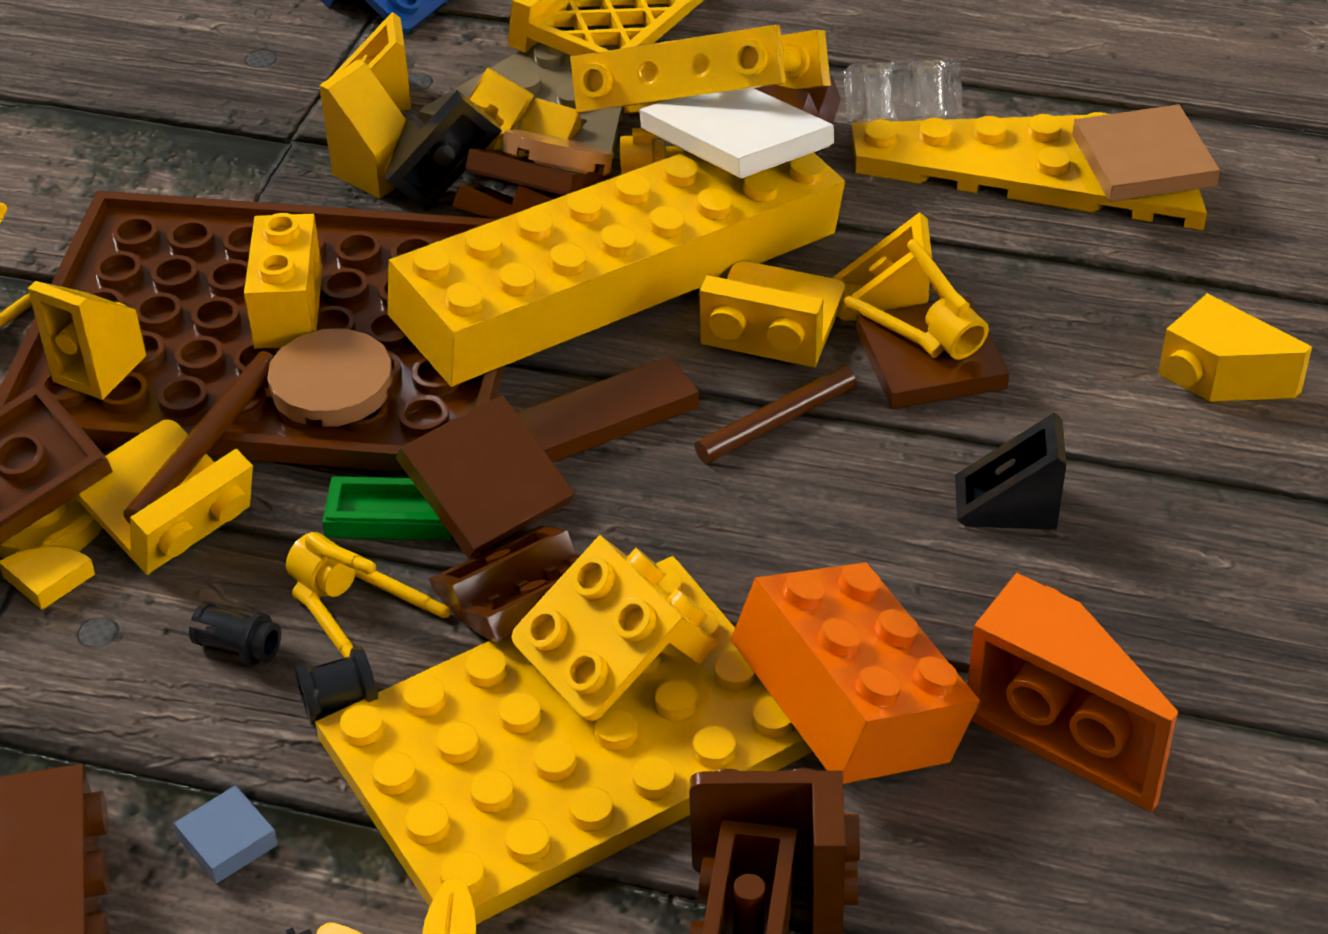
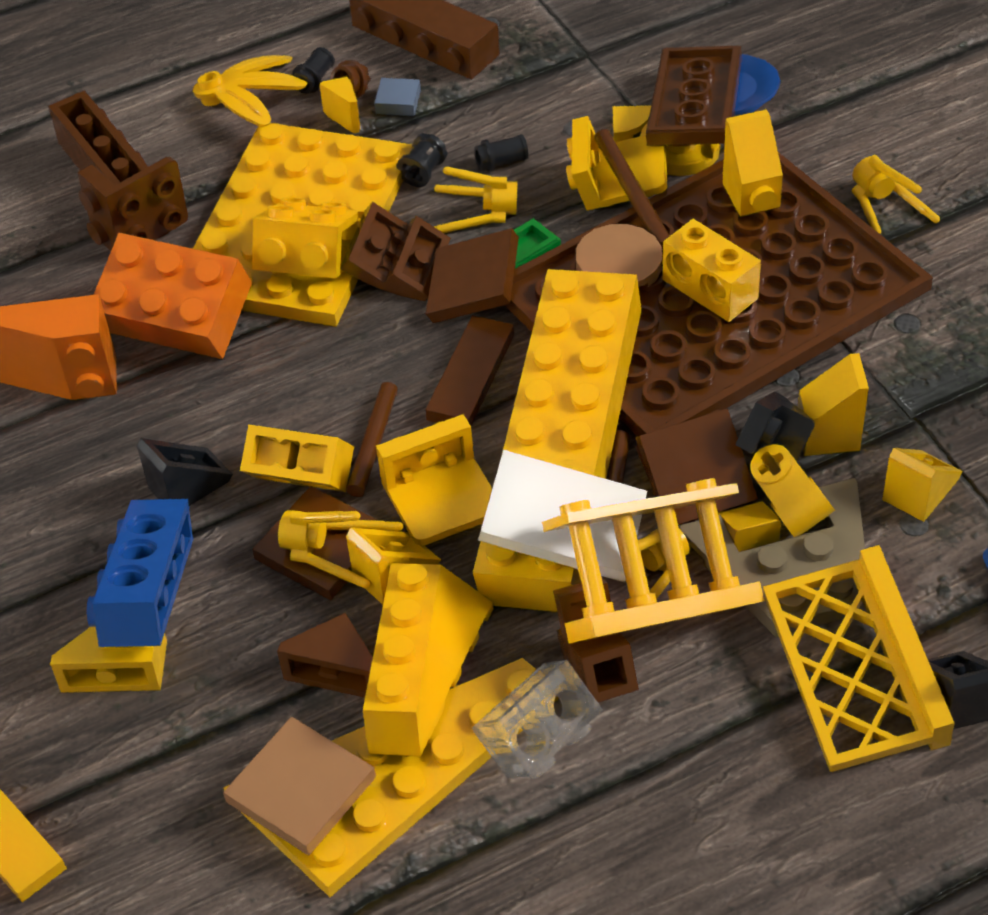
camera: 140 degrees right, 5 degrees up
medium nougat tile [501,130,614,175] -> none
none -> blue brick [87,499,193,647]
none -> yellow brick [240,424,354,492]
none -> reddish brown slope [277,613,373,698]
none -> yellow slope [319,77,361,133]
none -> reddish brown plate [330,60,371,99]
none -> yellow wedge [363,563,493,756]

